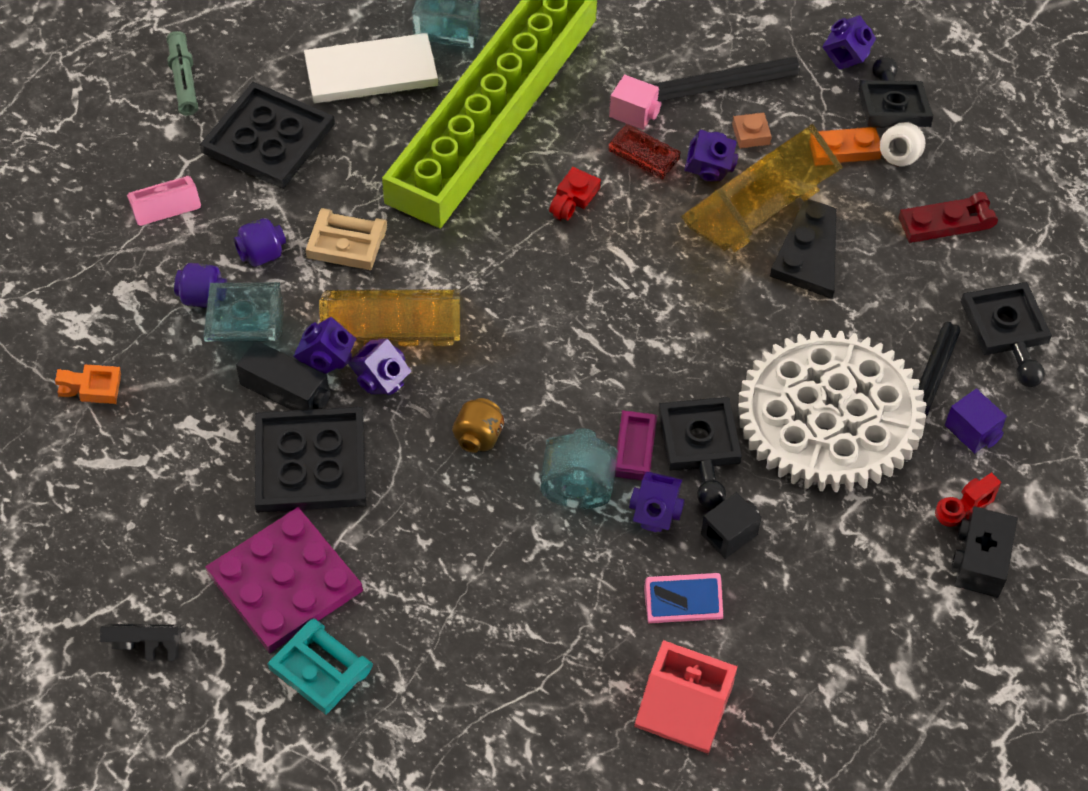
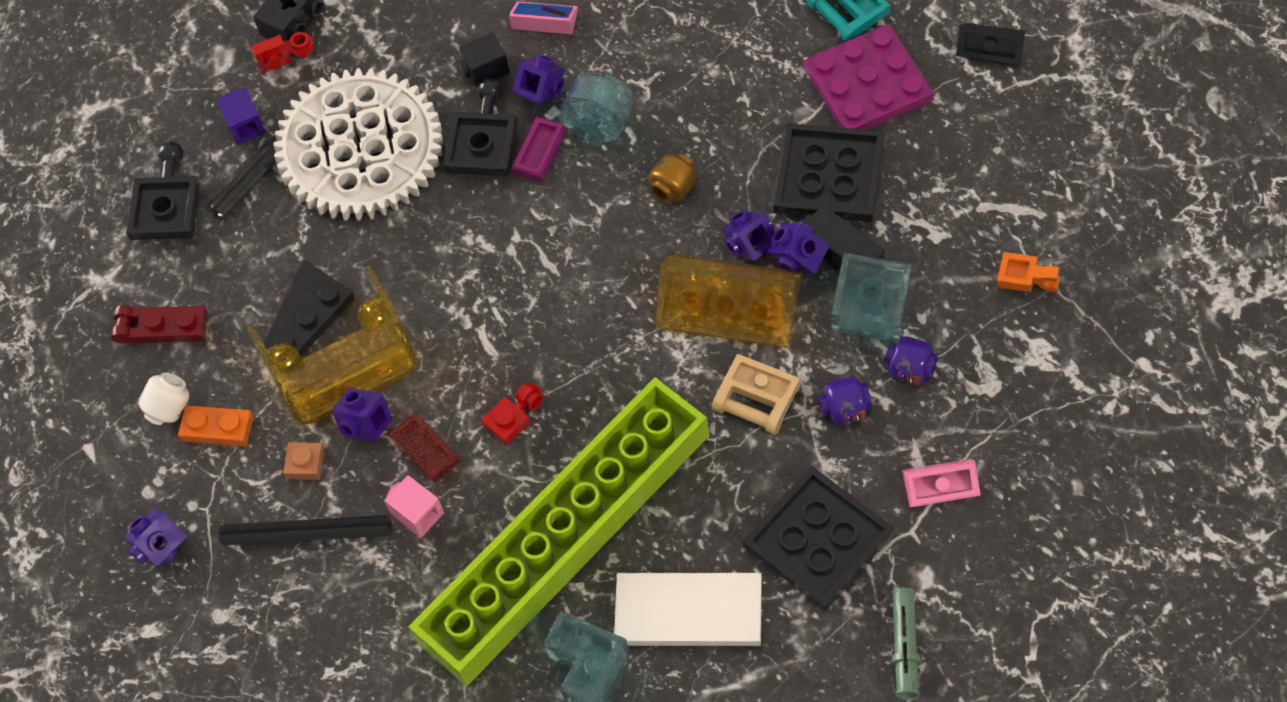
camera: 155 degrees left, 5 degrees up
black plate [858,56,933,128] -> none

